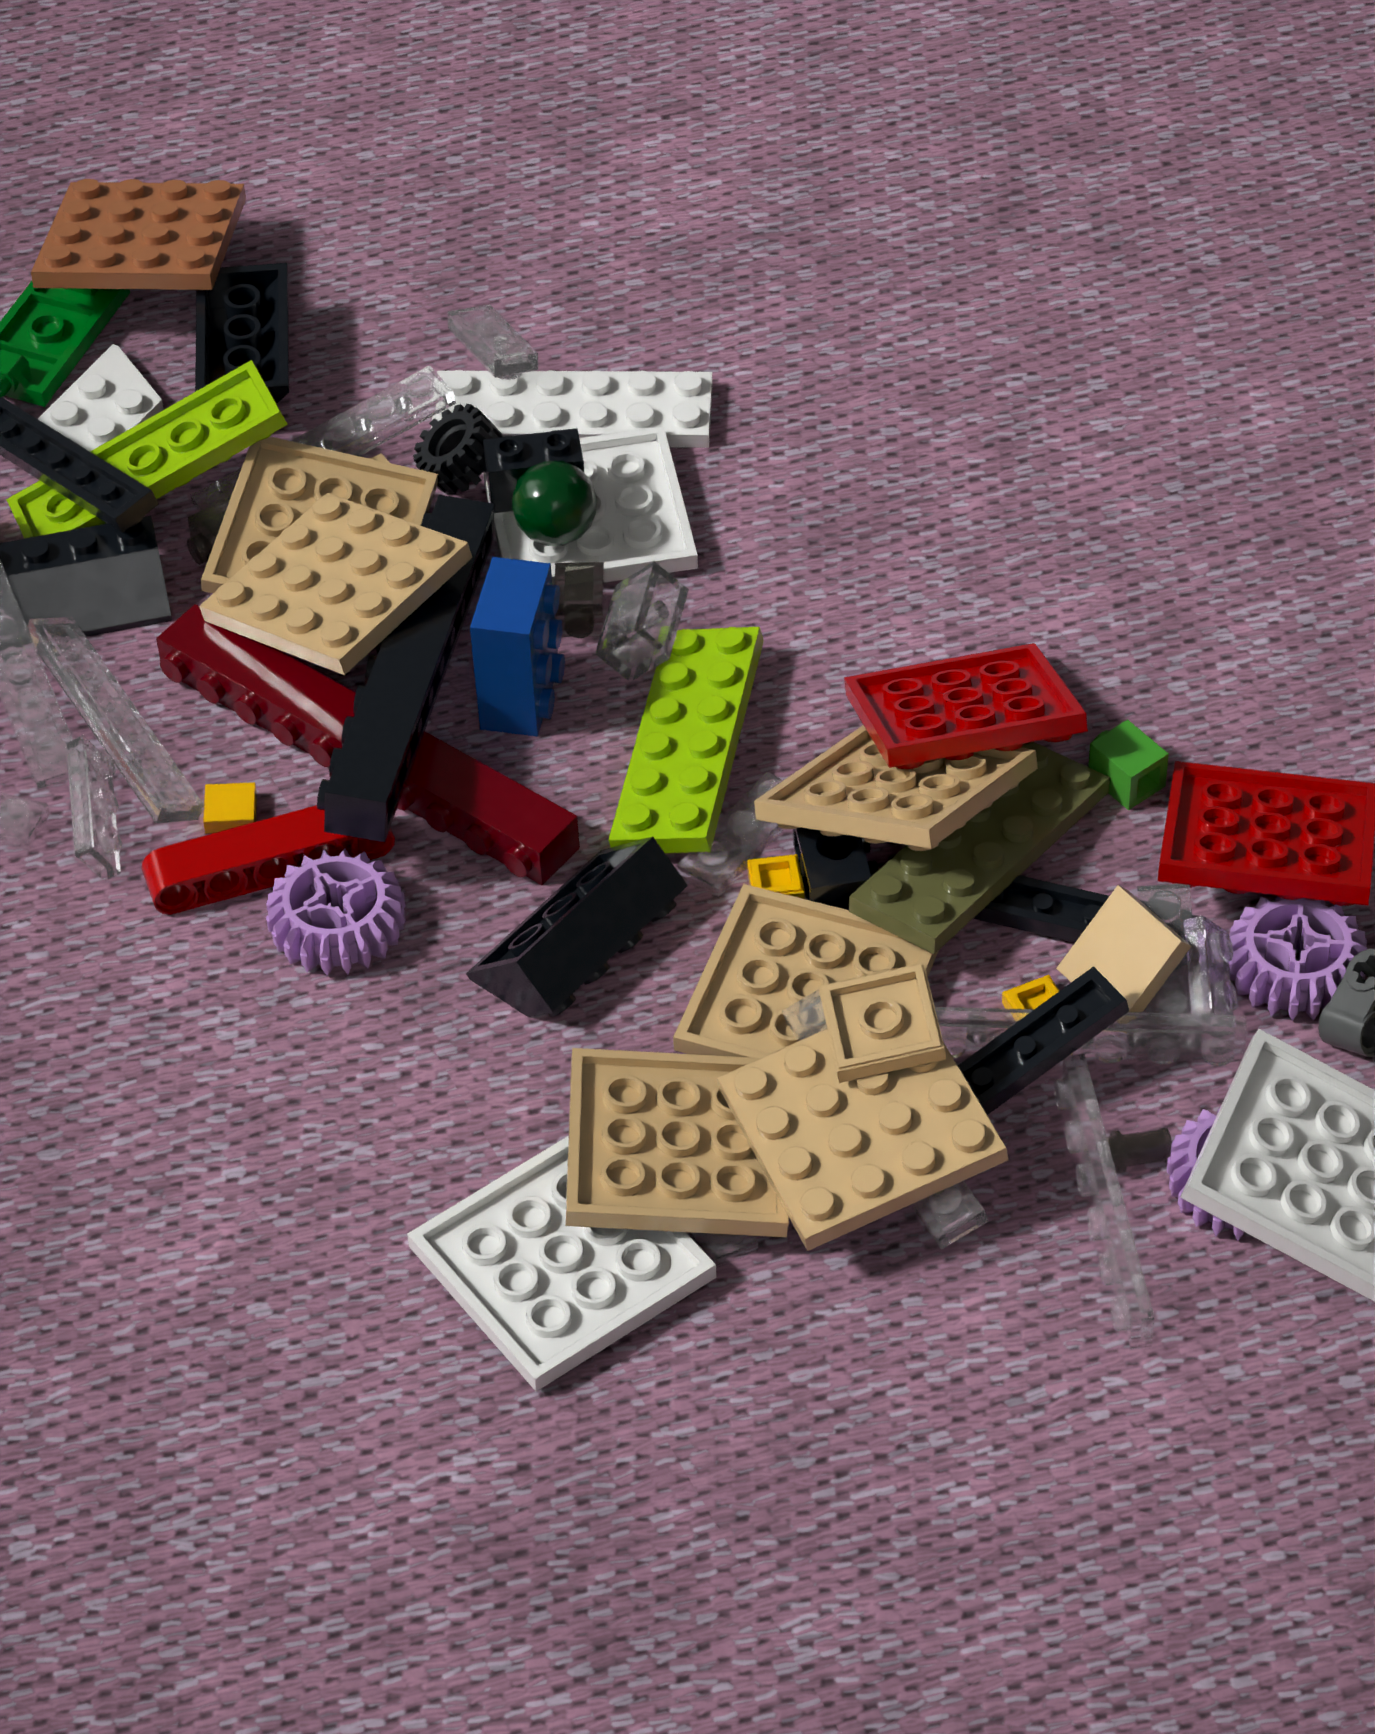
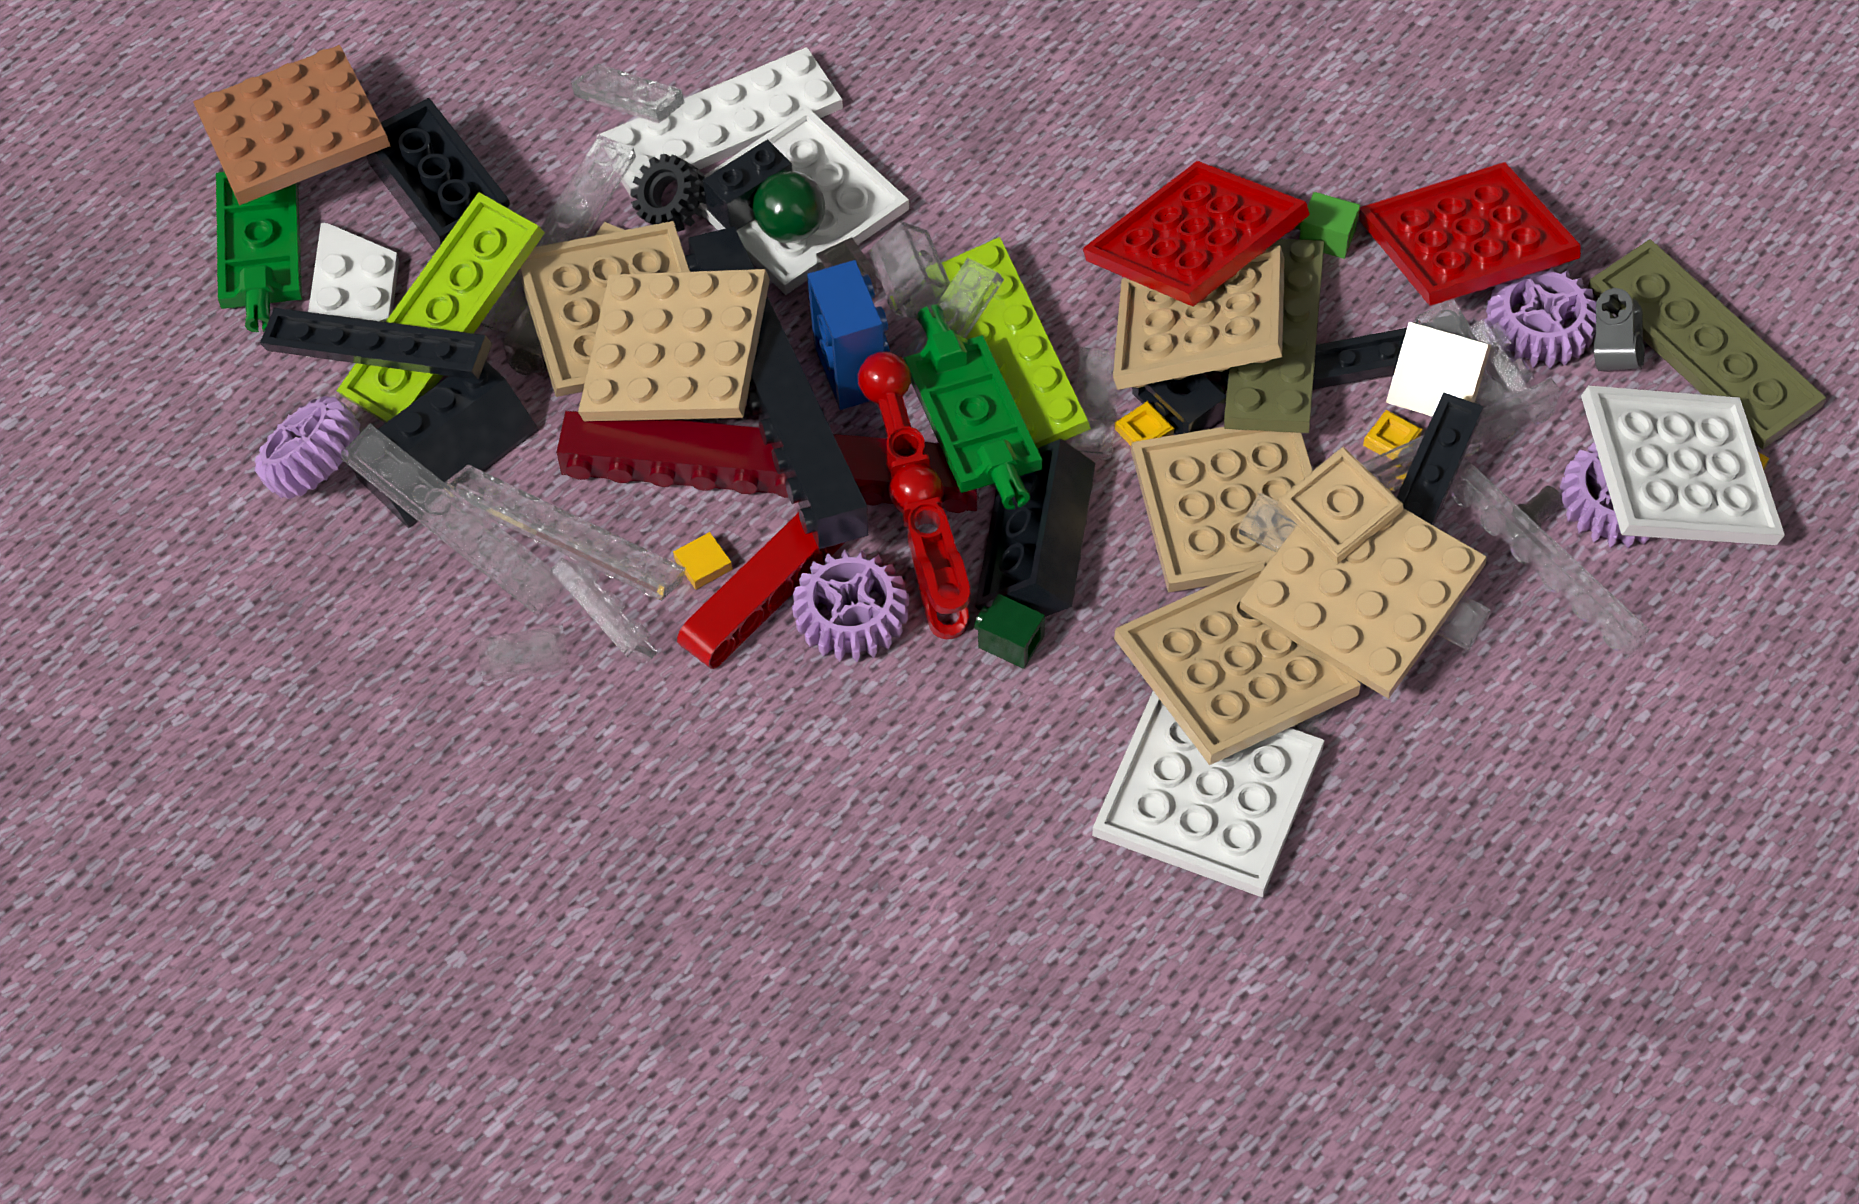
camera: 30 degrees left, 10 degrees up
none -> red piece [858,352,970,640]
none -> clear plate [902,258,1004,360]
none -> green plate [904,304,1042,509]
none -> dark green brick [974,594,1045,669]

